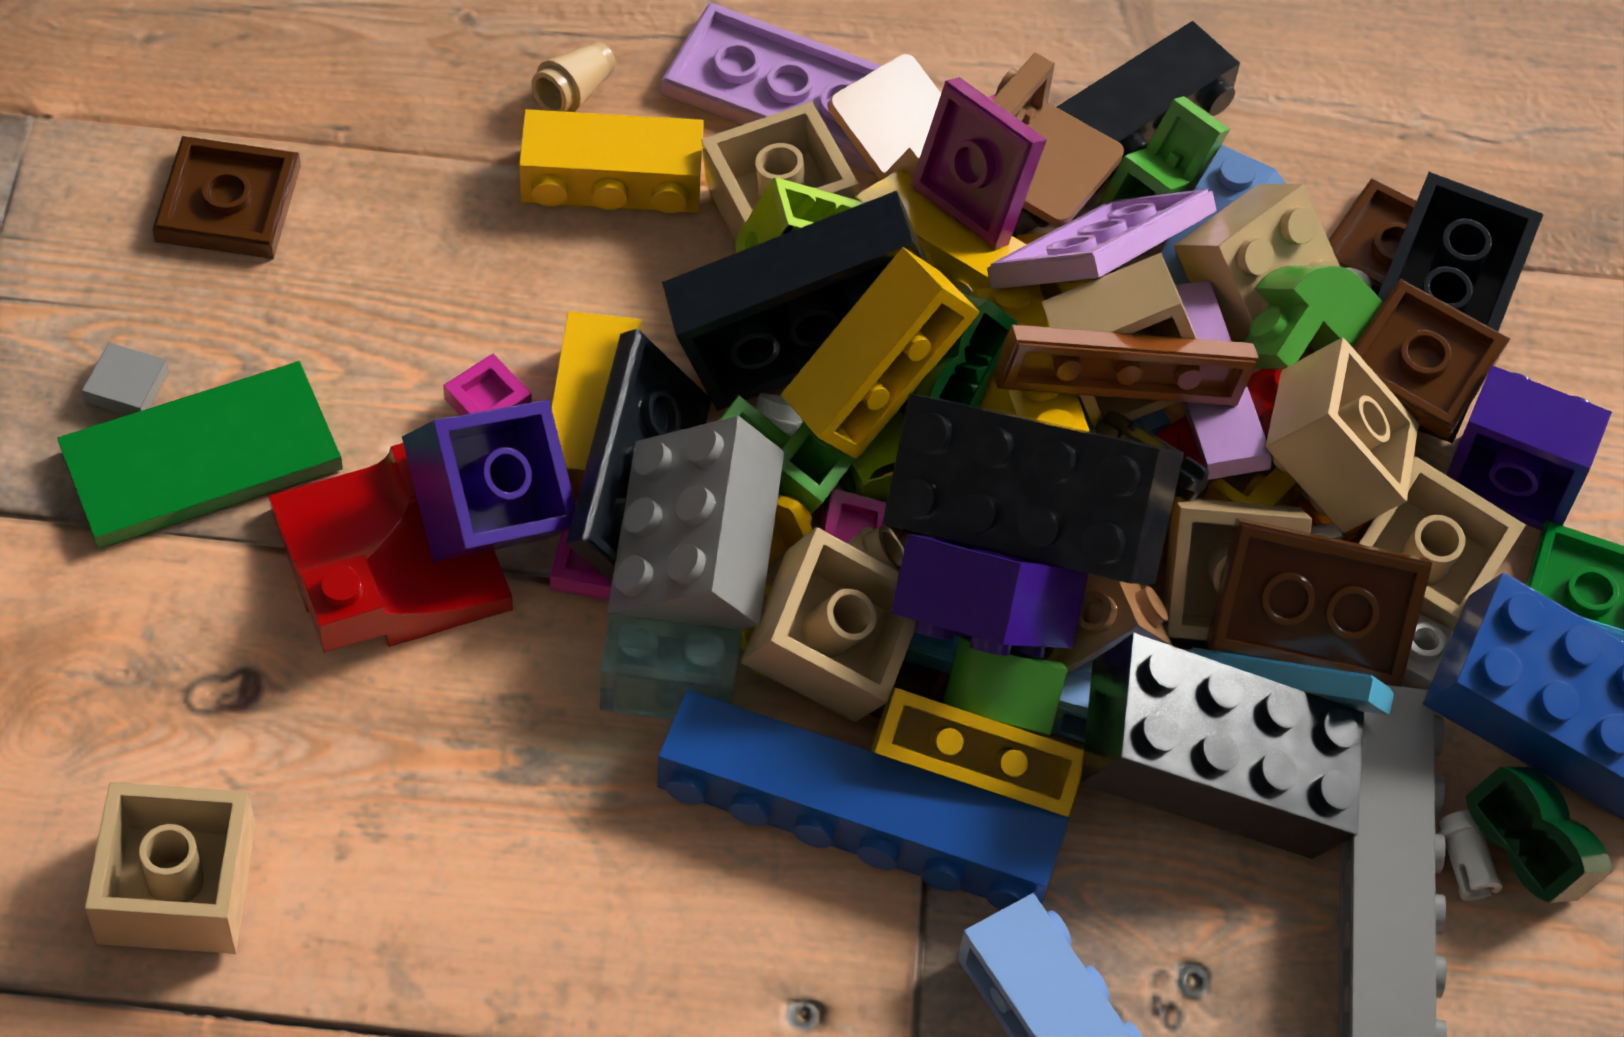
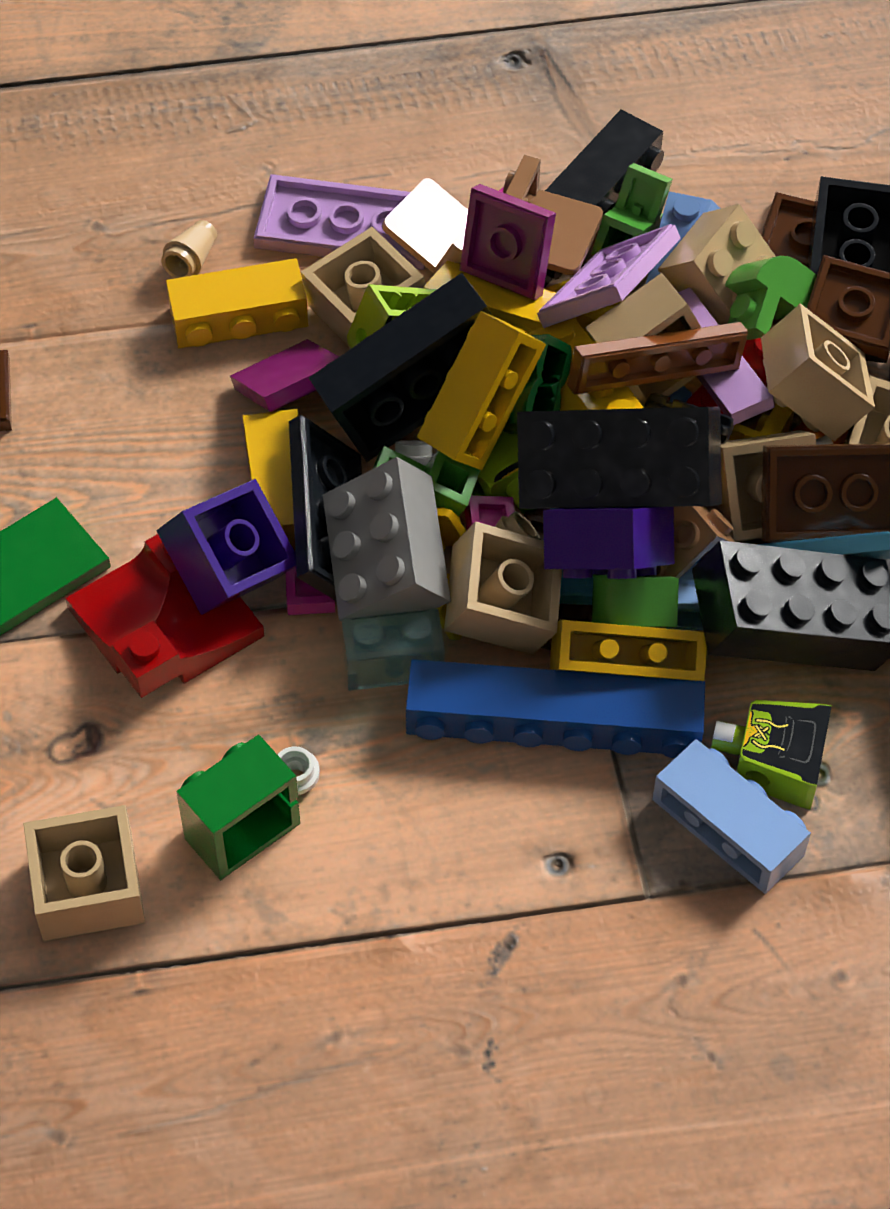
camera: 10 degrees left, 0 degrees up
dark pink plate [443,353,532,415] -> none
none -> green piece [176,734,301,881]
none -> magenta tile [230,339,339,412]
none -> white plate [278,746,320,795]
none -> torso [711,700,832,810]

